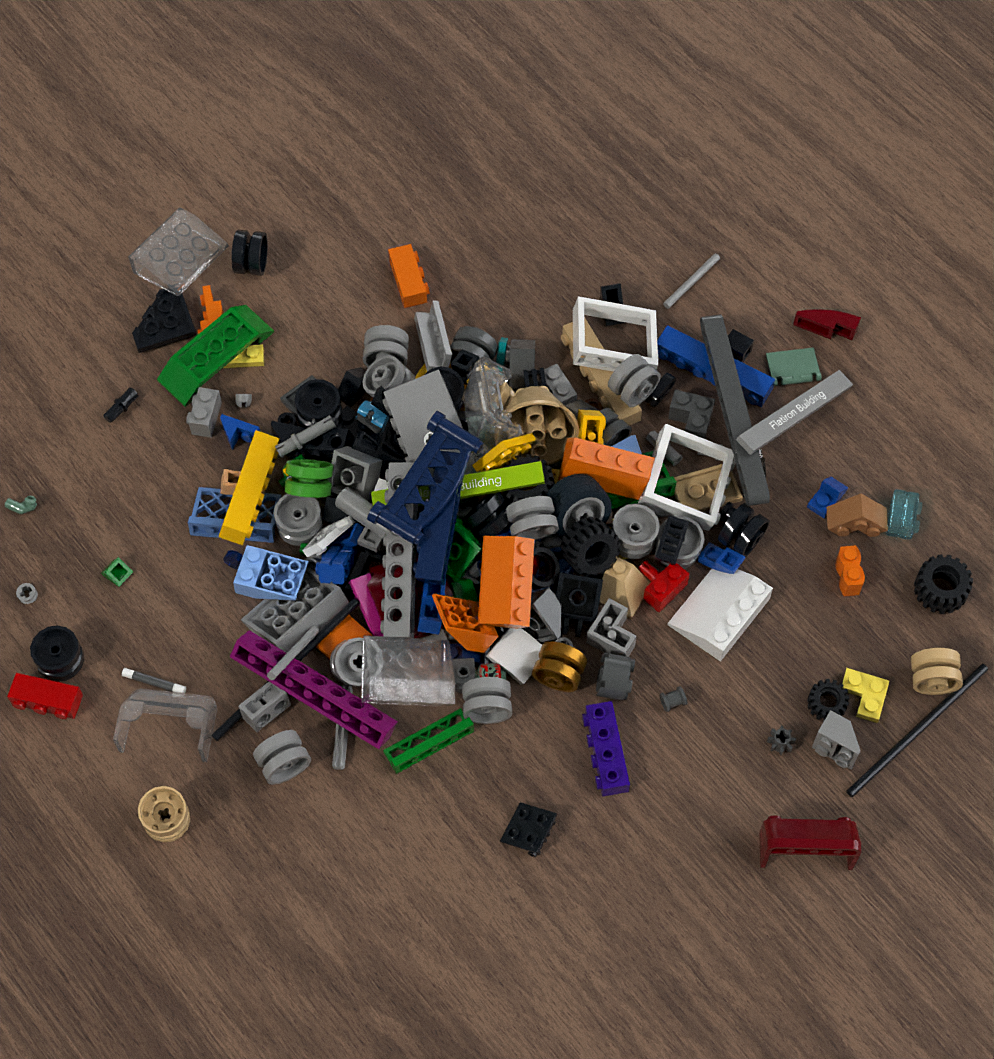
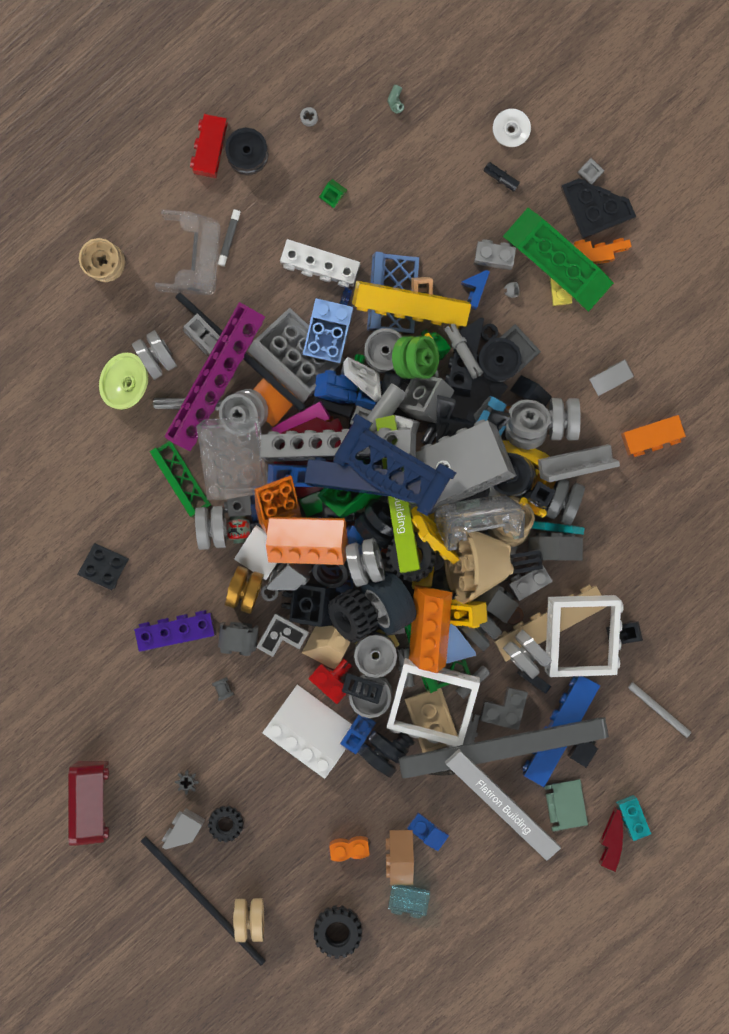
camera: 85 degrees right, 25 degrees up
clear slope [128,207,229,296] -> none
black wheel [231,230,268,276] -> none
light grey bar [267,626,319,680] -> none
light yellow plate [842,668,889,723] -> none
none -> yellowish green dish [99,353,148,410]
none -> white brick [280,239,360,288]
none -> white dish [493,109,531,147]
none -> light grey tile [577,158,604,184]
none -> light grey slope [590,359,634,396]
none -> teal brick [616,795,651,841]

